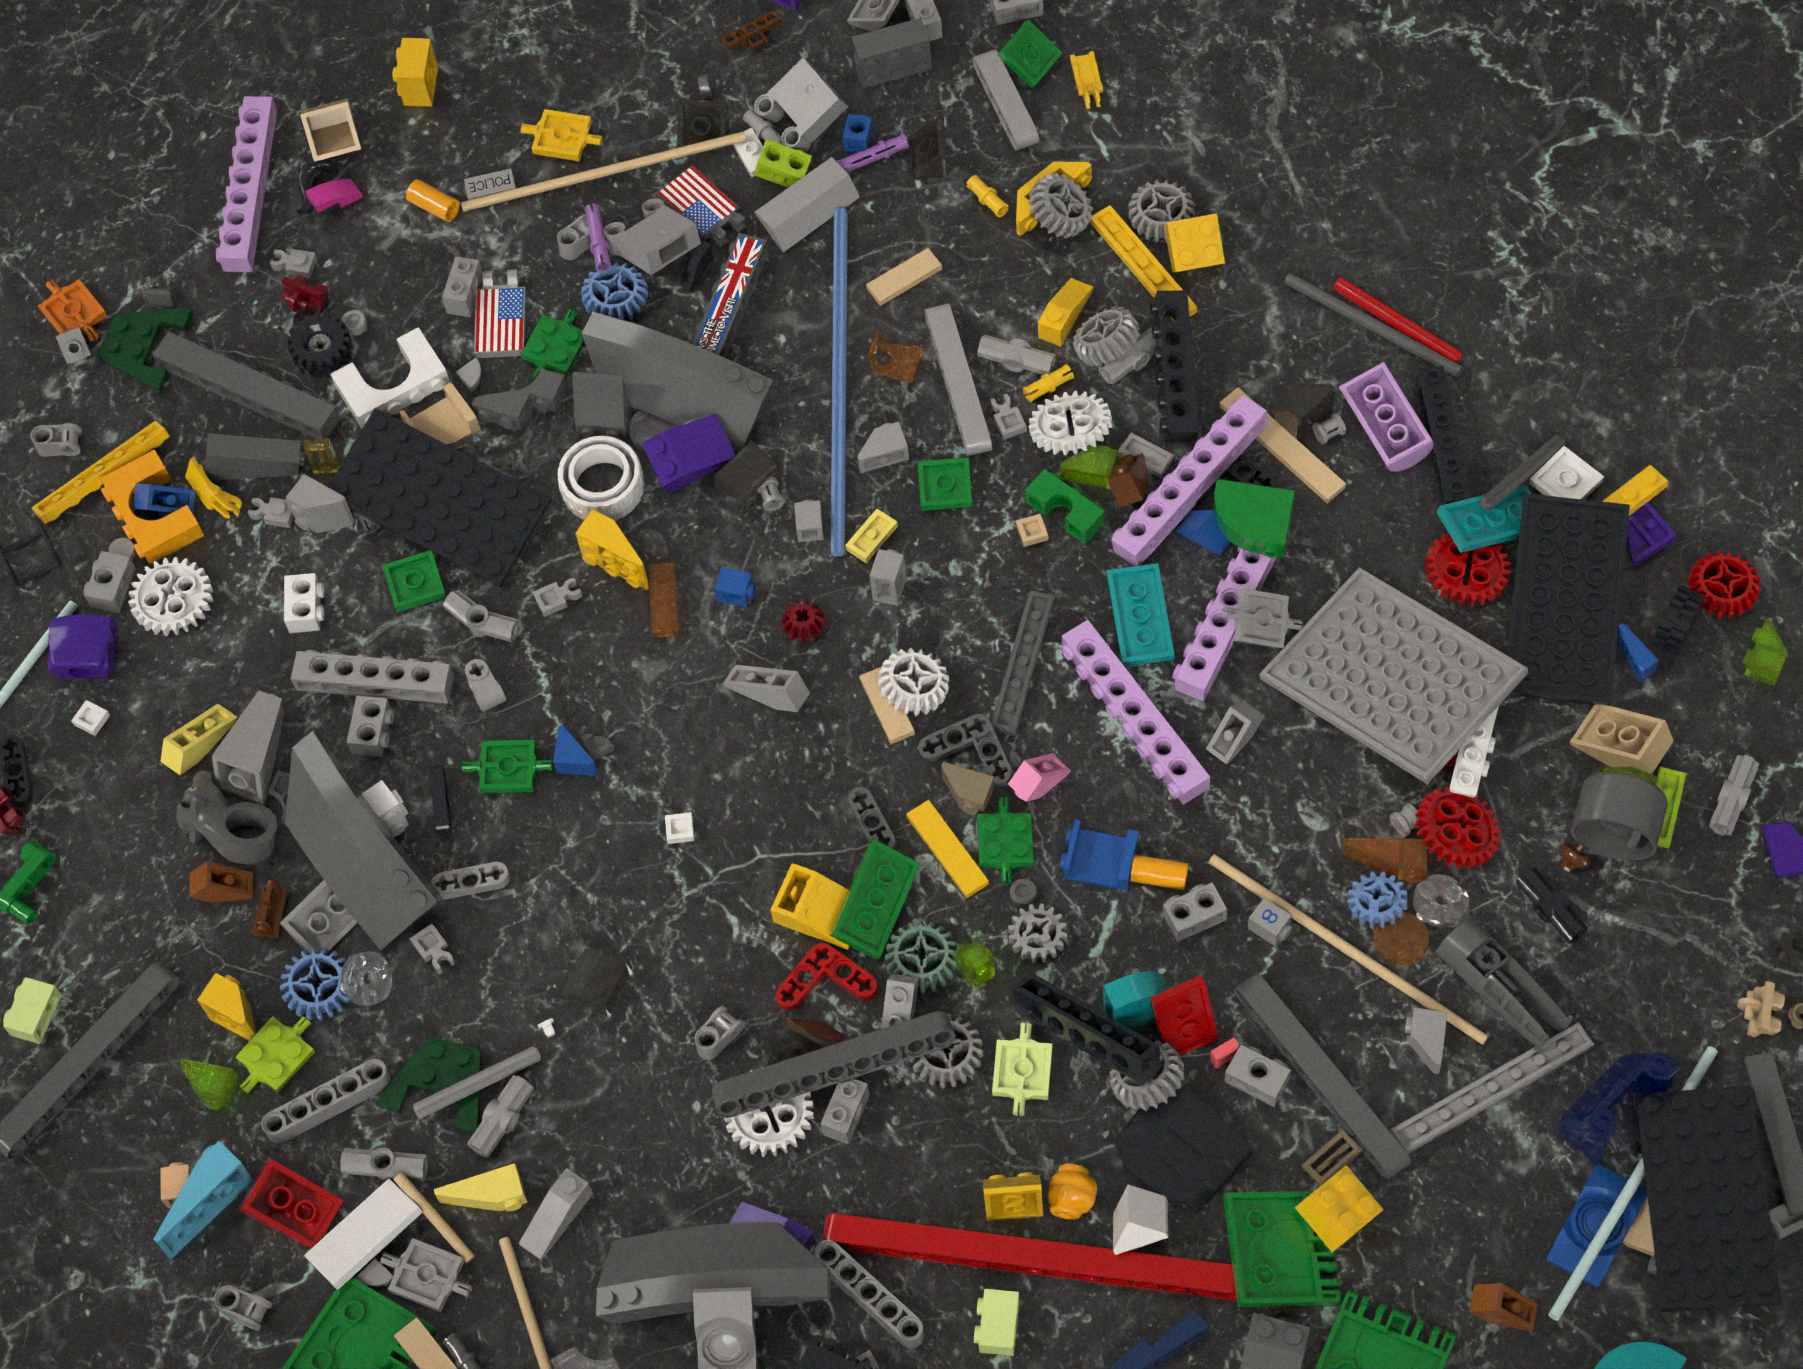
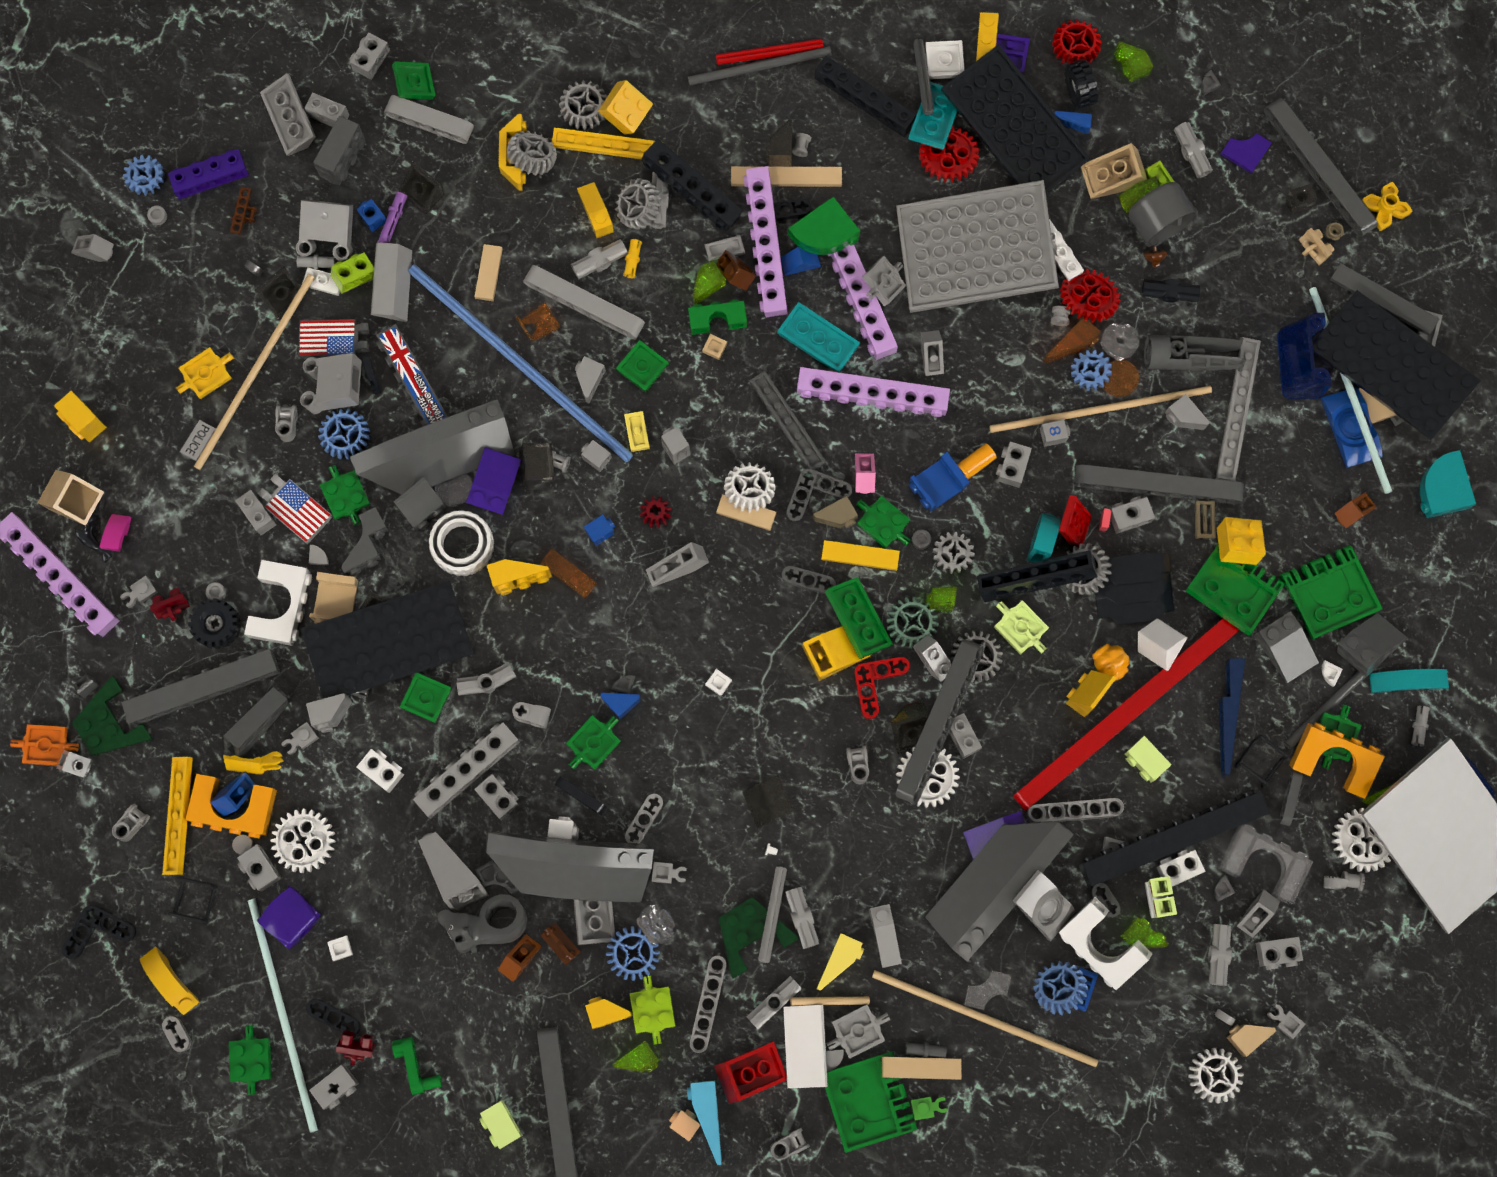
camera: 55 degrees left, 15 degrees up
light yellow slope [161,704,237,775] -> none
clear yellow tile [304,438,340,474] -> none
light orange pin [406,179,460,222] -> none
light grey plate [533,578,582,617] -> none
medium lavender pin [585,204,611,272] -> none
yellow pin [966,175,1009,217] -> none
light grey plate [991,394,1027,440] -> none
white gear [1029,391,1112,455] -> none
yellow arm [1070,51,1103,109] -> none
lavender brick [1339,362,1434,472] -> none

